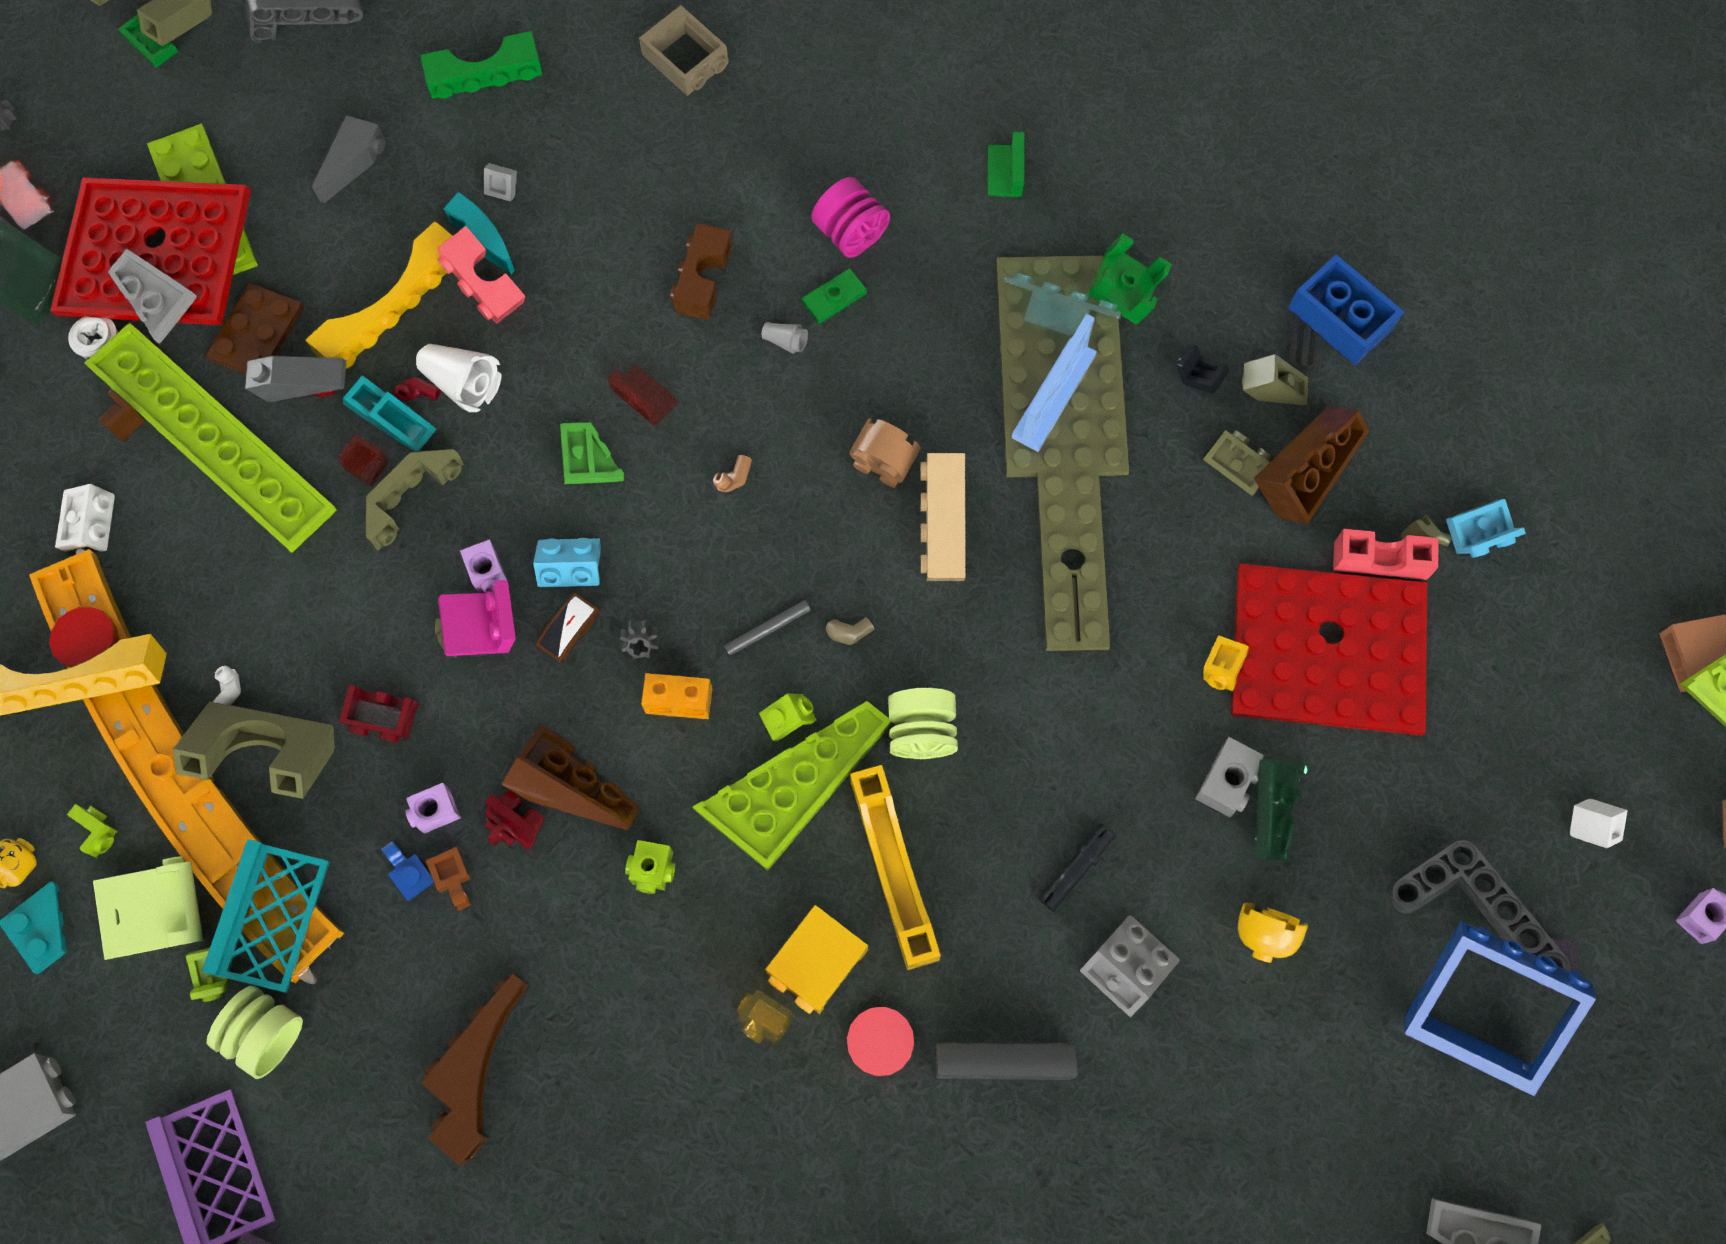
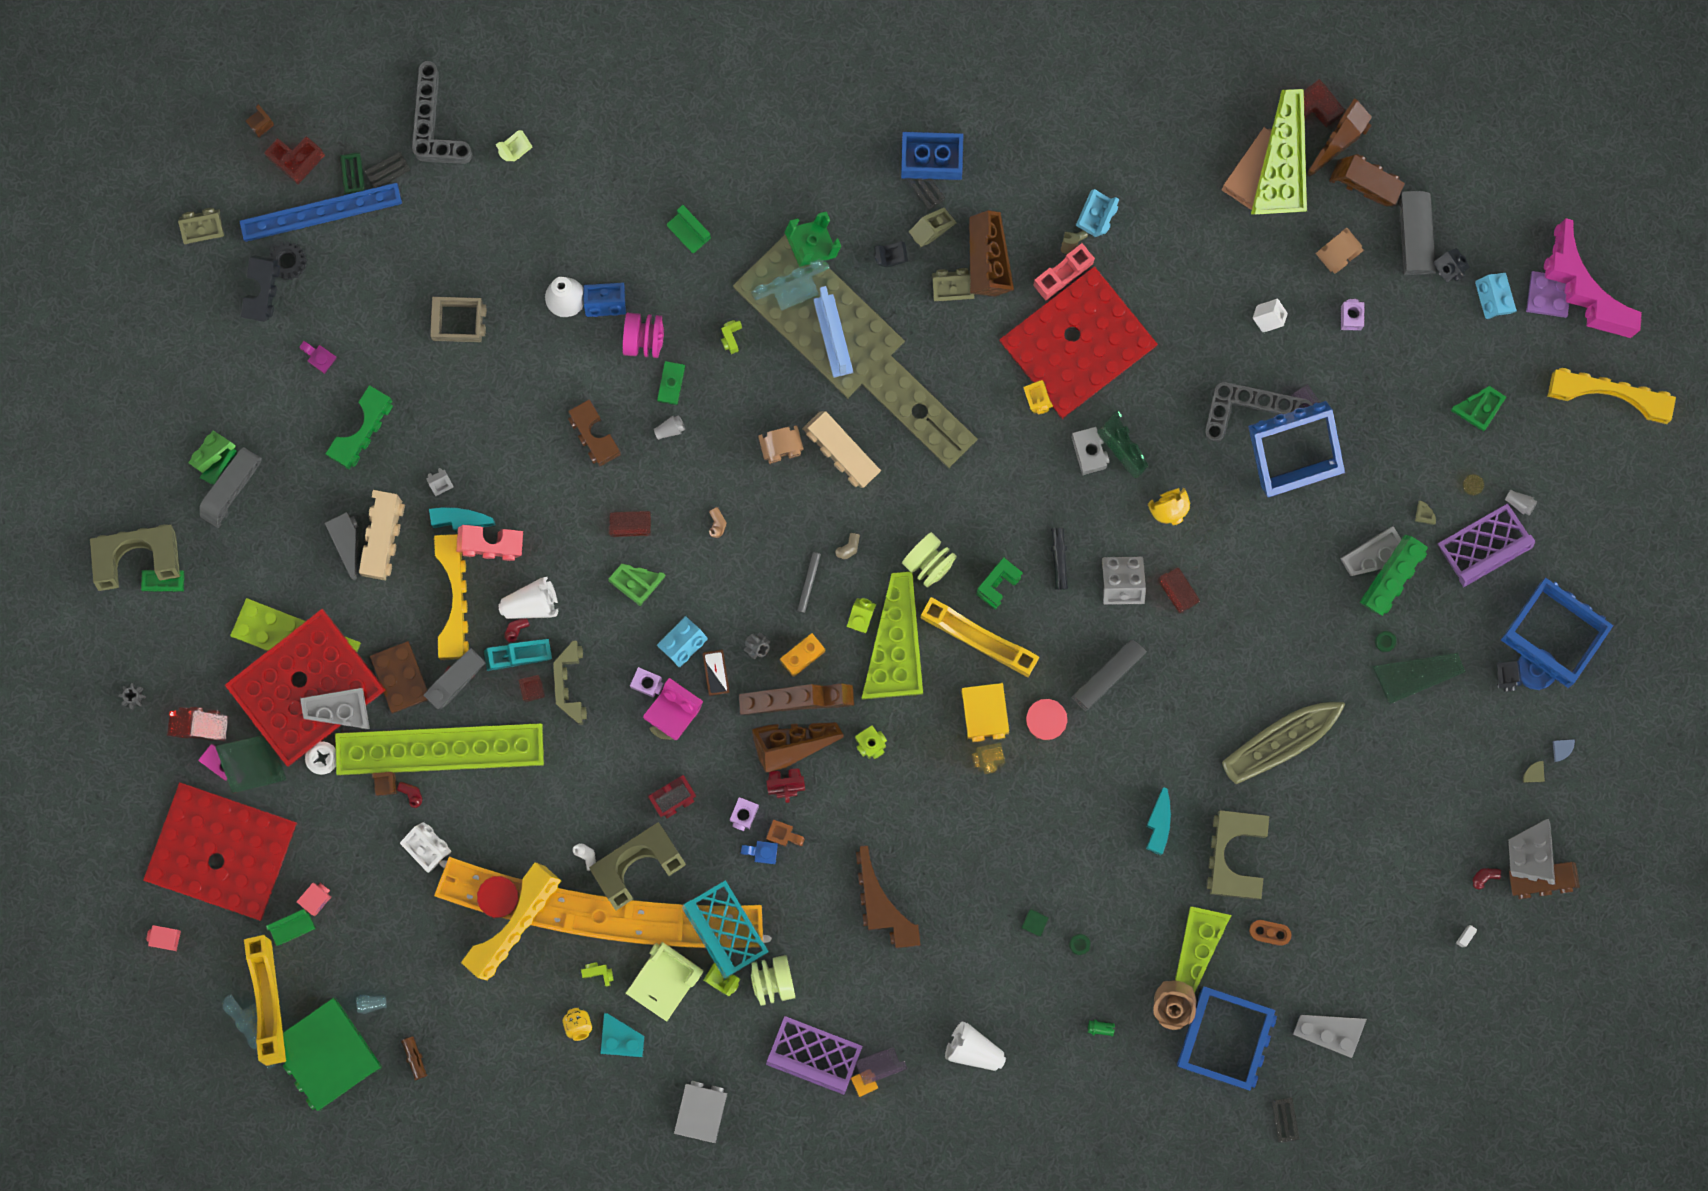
camera: 45 degrees left, 10 degrees up
none -> tan wedge [359,490,405,580]
none -> dark red arm [397,781,423,808]
none -> white cone [545,277,584,317]
none -> blue bracket [584,283,626,317]
none -> lime bracket [721,320,742,354]
none -> reddish brown arch [739,683,854,715]
none -> green panel [976,558,1023,610]
none -> clear red panel [1158,568,1200,614]

